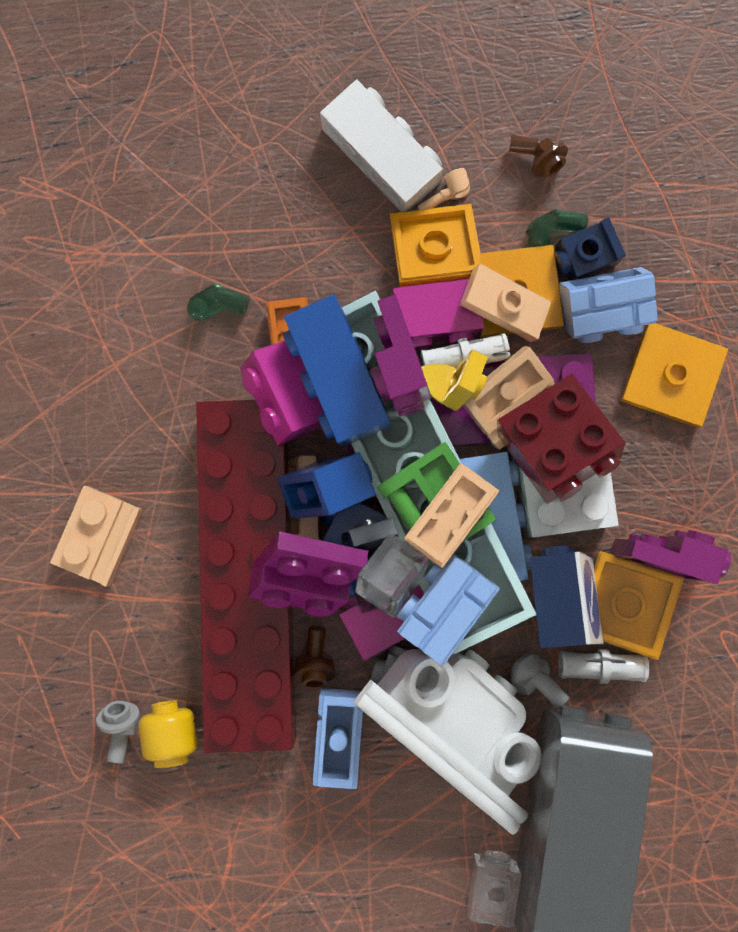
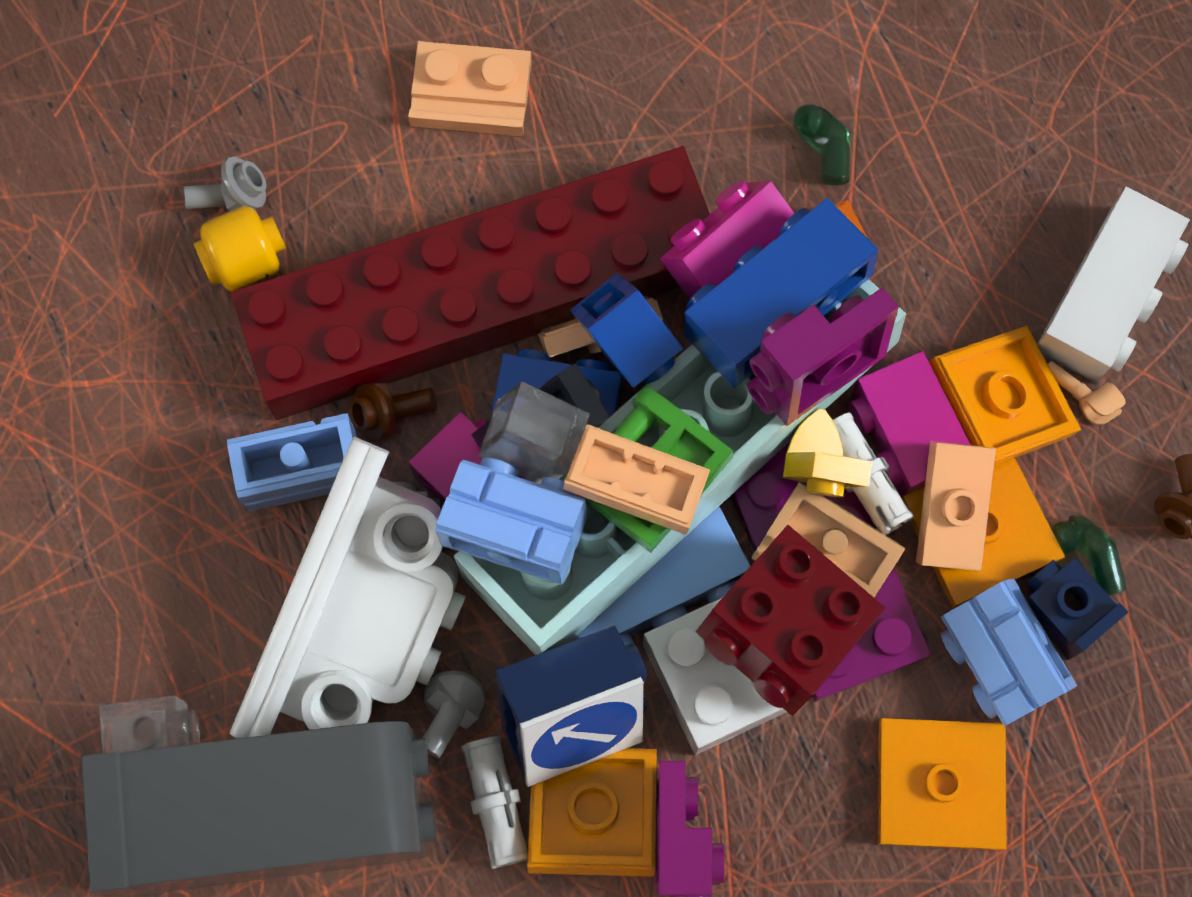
camera: 70 degrees right, 10 degrees down
magenta plate [248,531,368,617] -> none

